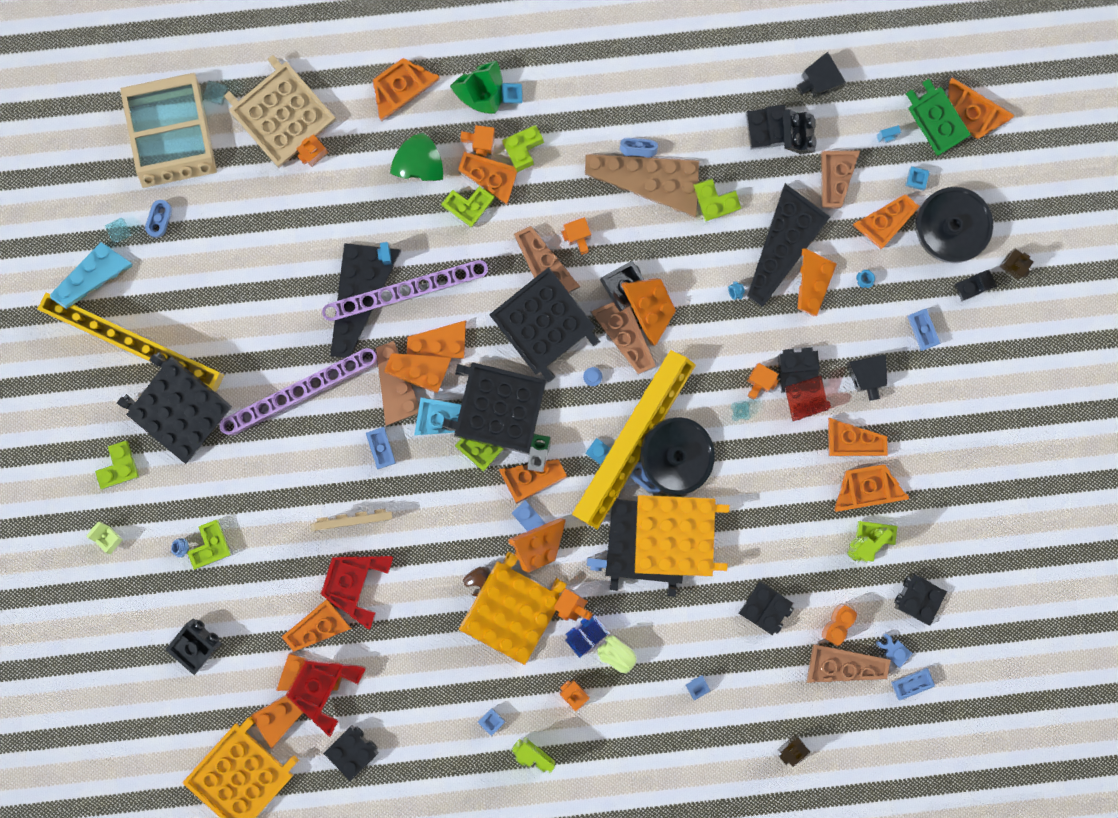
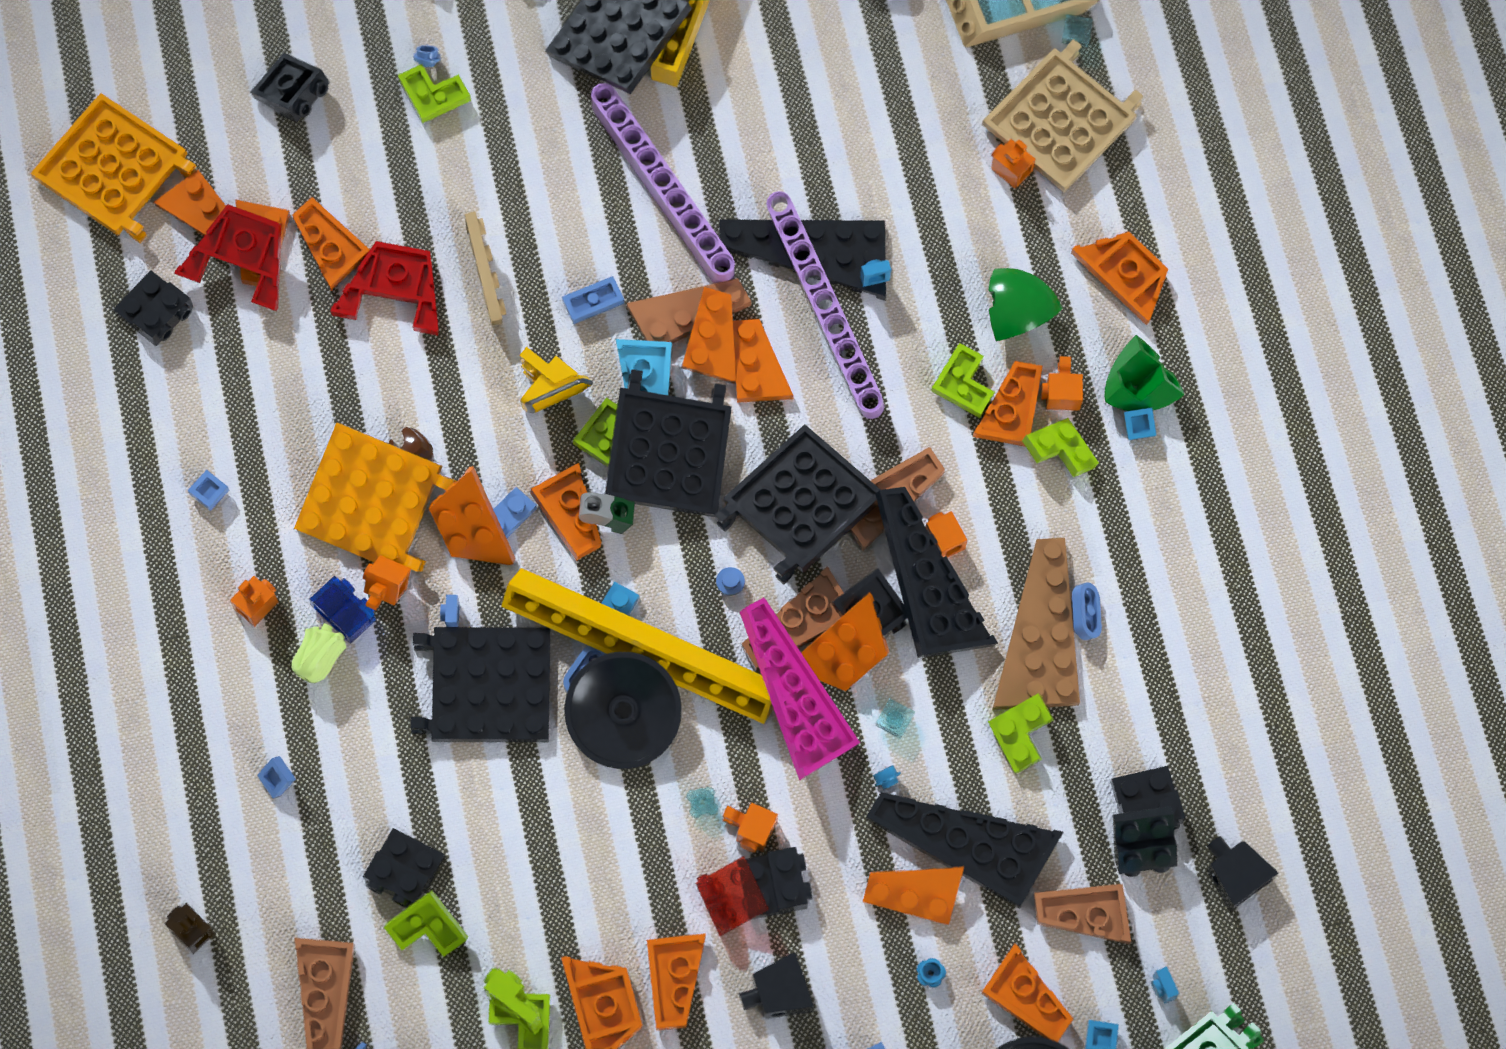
camera: 85 degrees right, 15 degrees down
lime plate [512,737,555,773] -> none
light orange plate [635,495,729,576] -> none
orange brick [822,604,857,646] -> none
none -> lime plate [384,891,469,957]
none -> yellow piece [519,347,593,413]
none -> dark pink wing [740,597,860,781]
none -> black wing [875,487,998,658]
none -> clear light blue plate [875,698,915,739]

